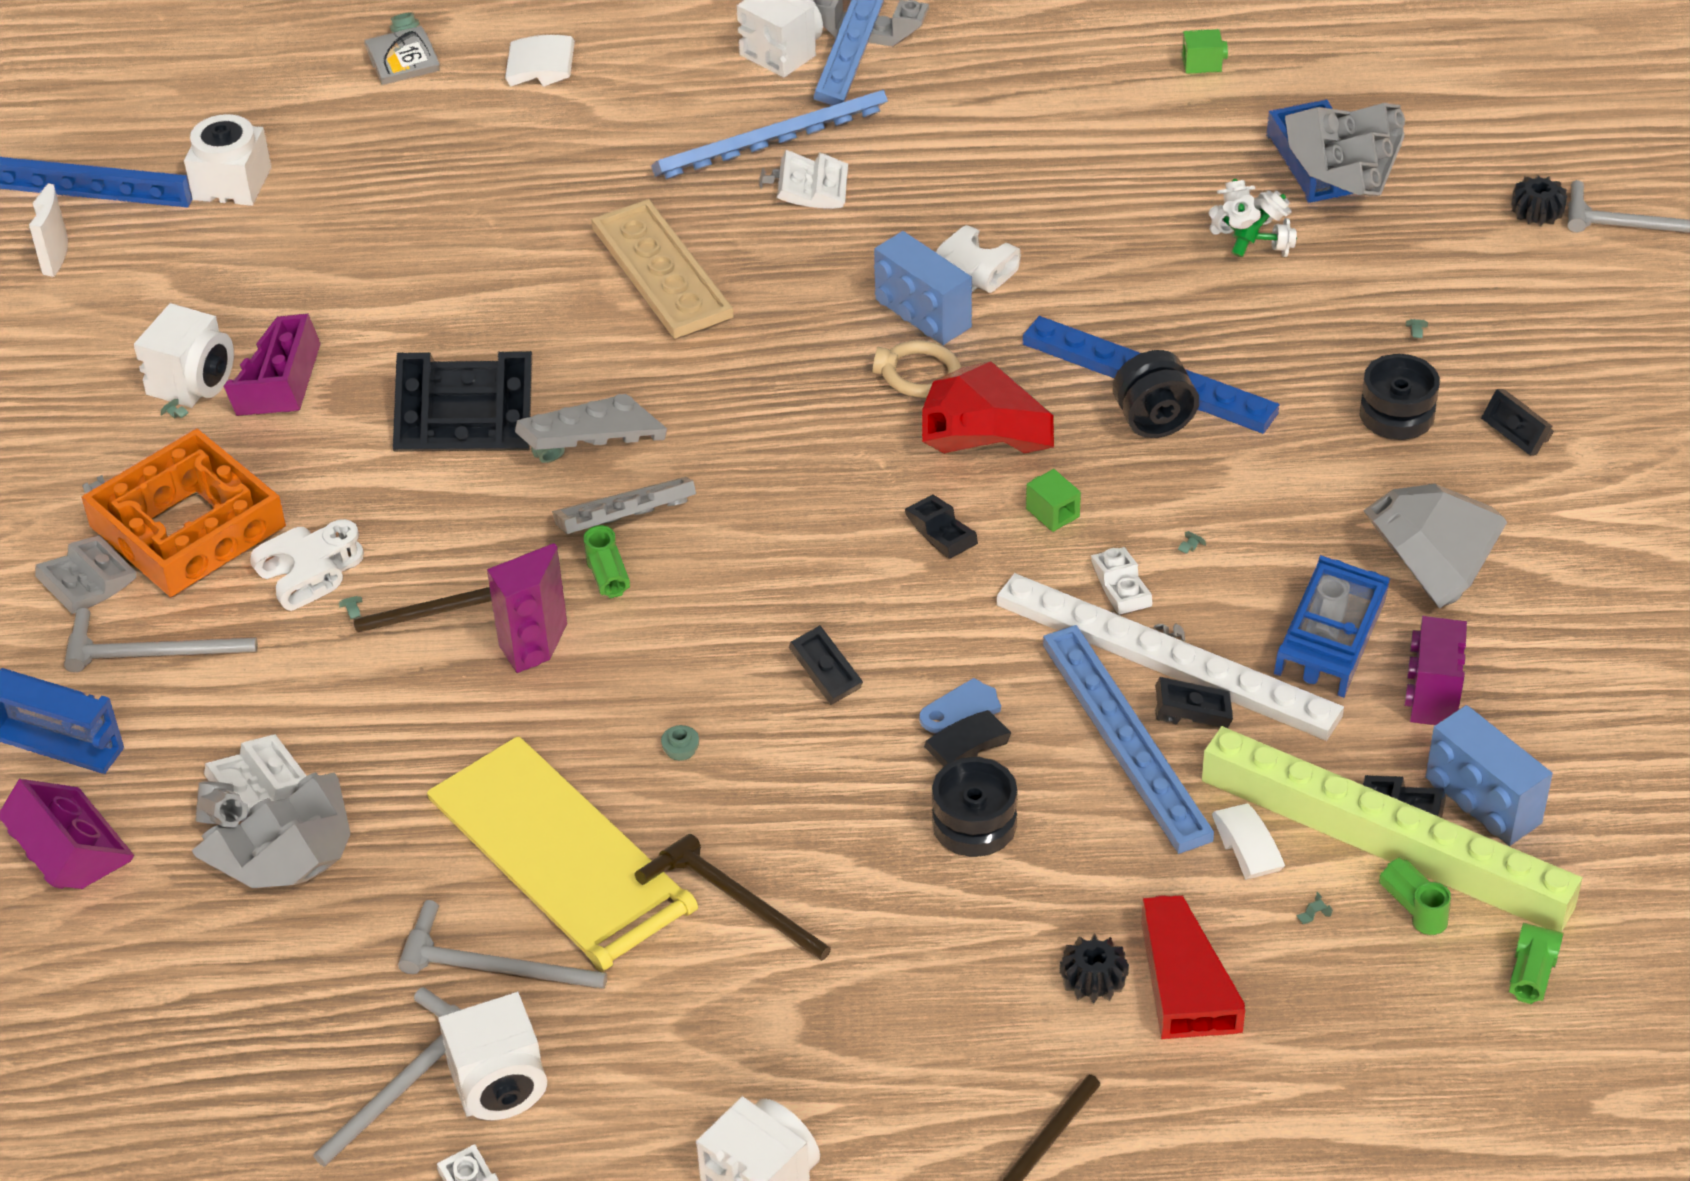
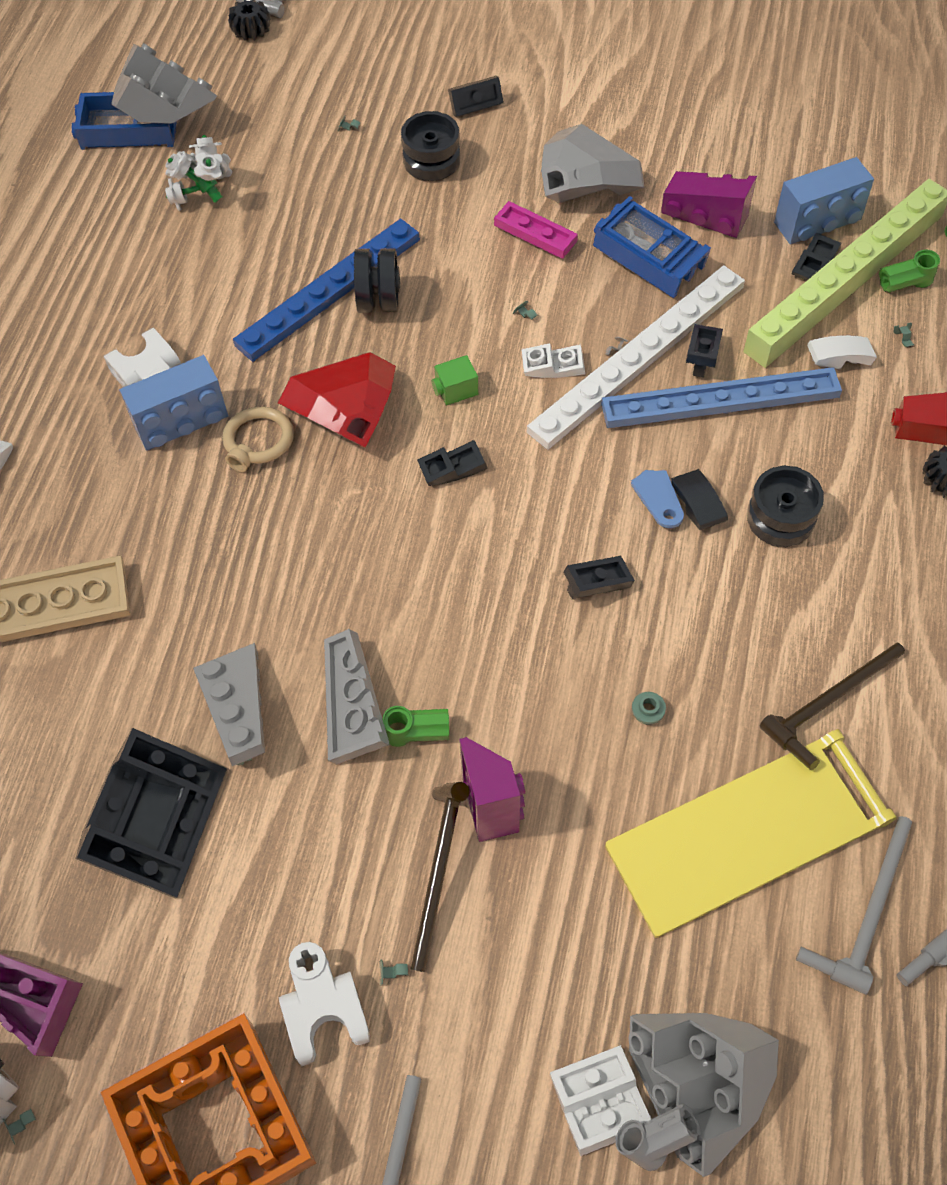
camera: 75 degrees left, 15 degrees up
none -> dark pink plate [494,201,578,259]

